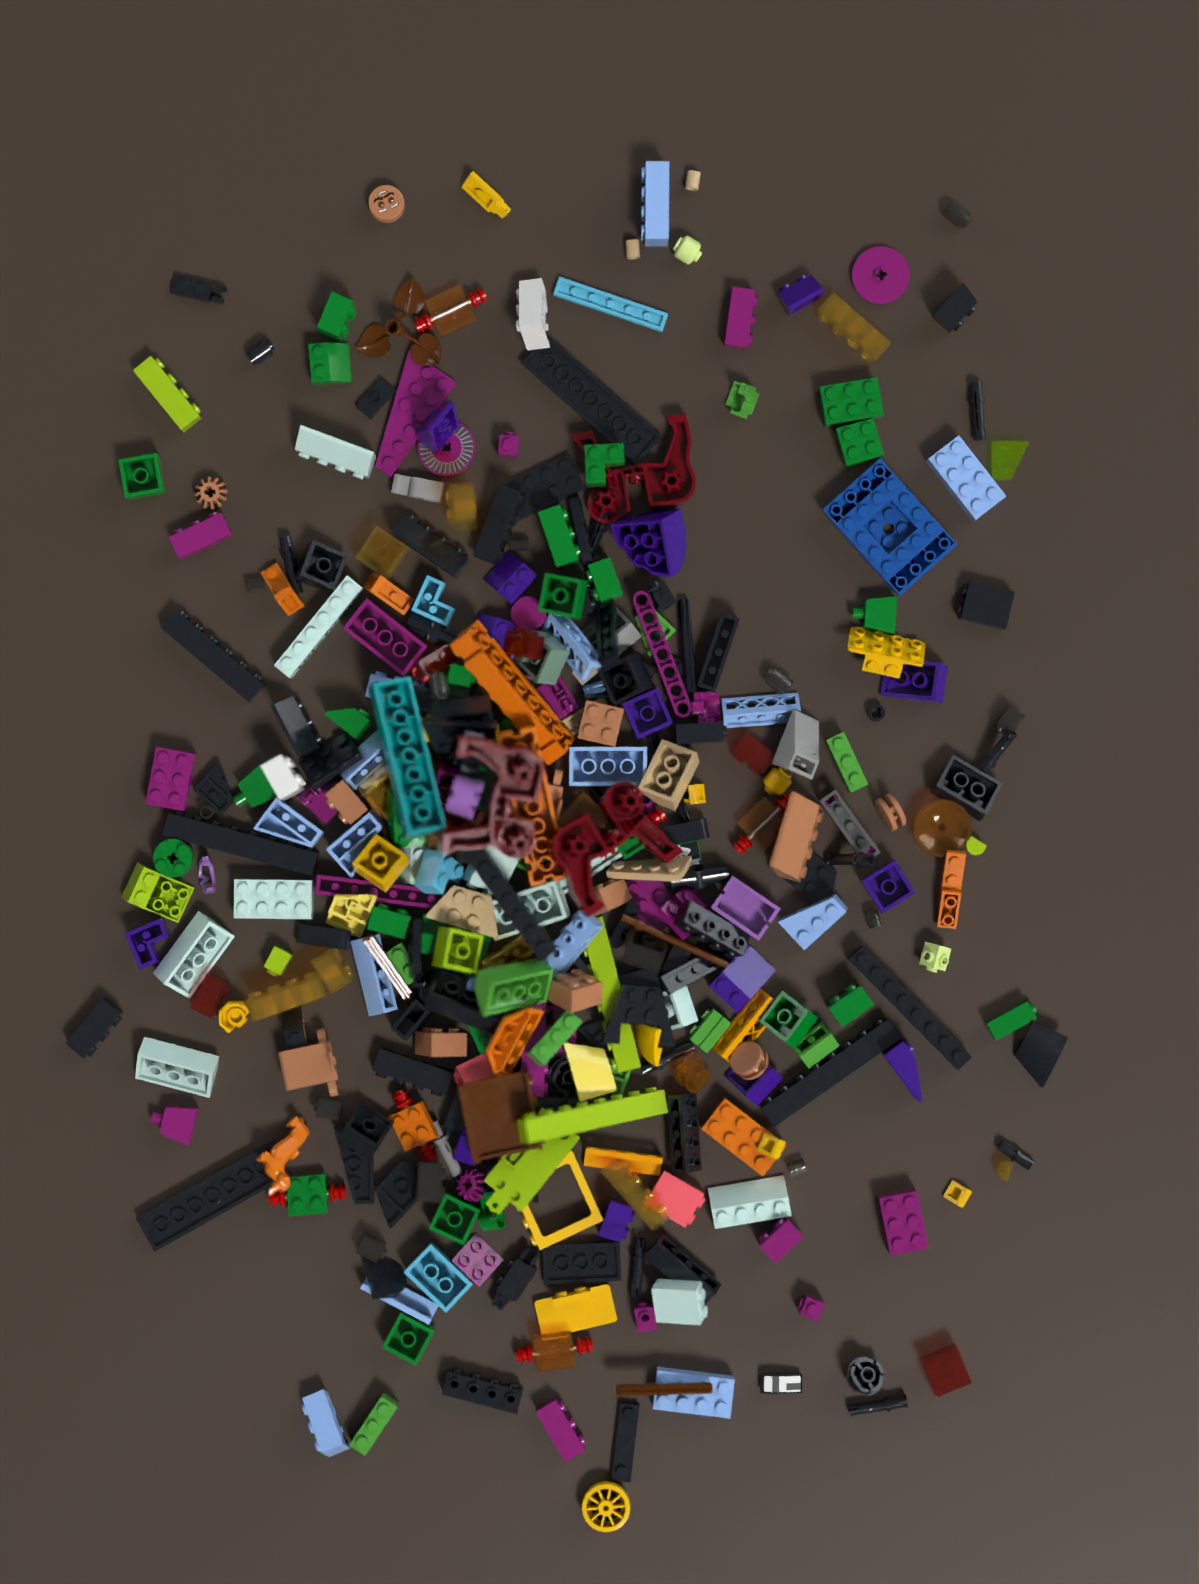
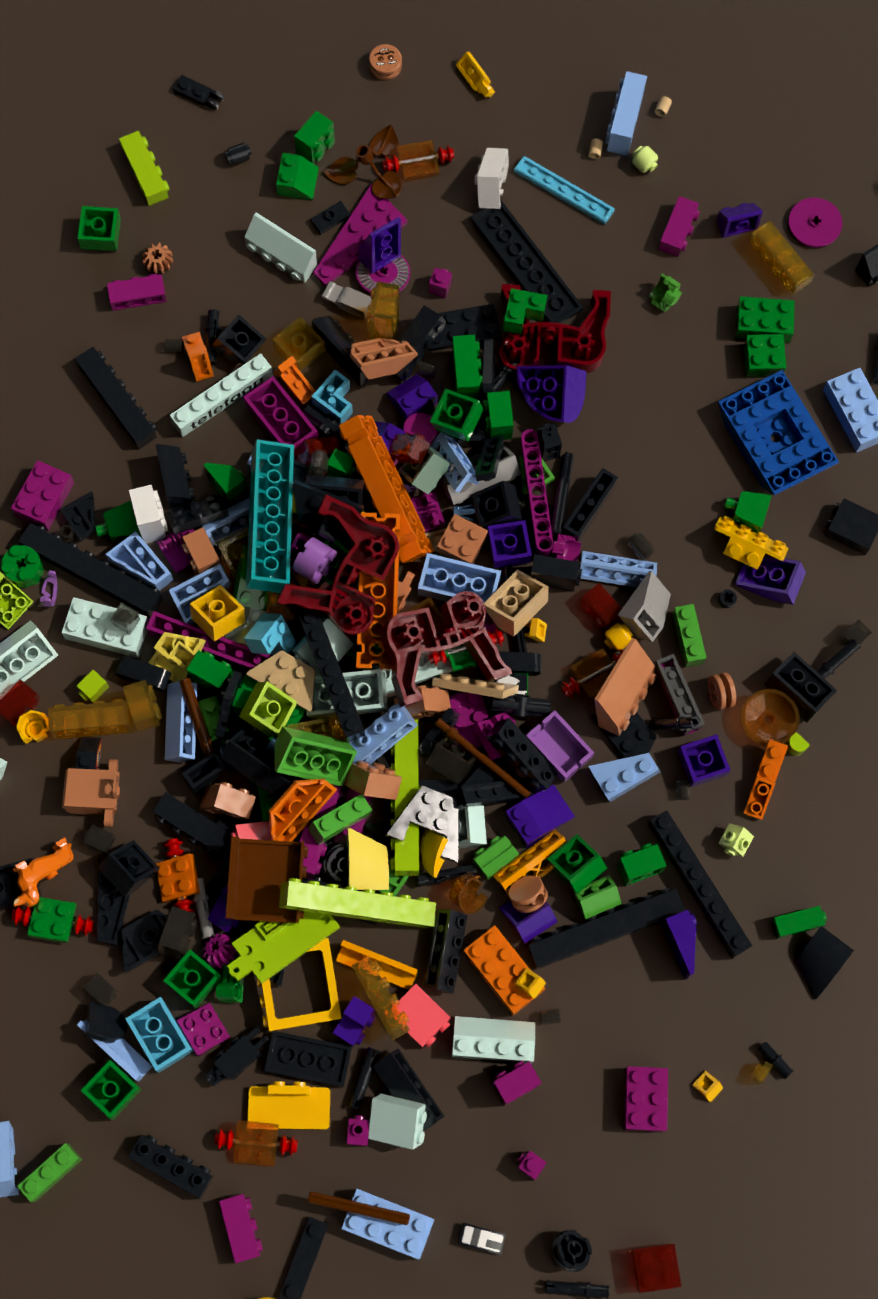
camera: 10 degrees right, 15 degrees down
none -> clear smoke brick [111,603,140,635]
none -> nougat wedge [350,338,418,380]

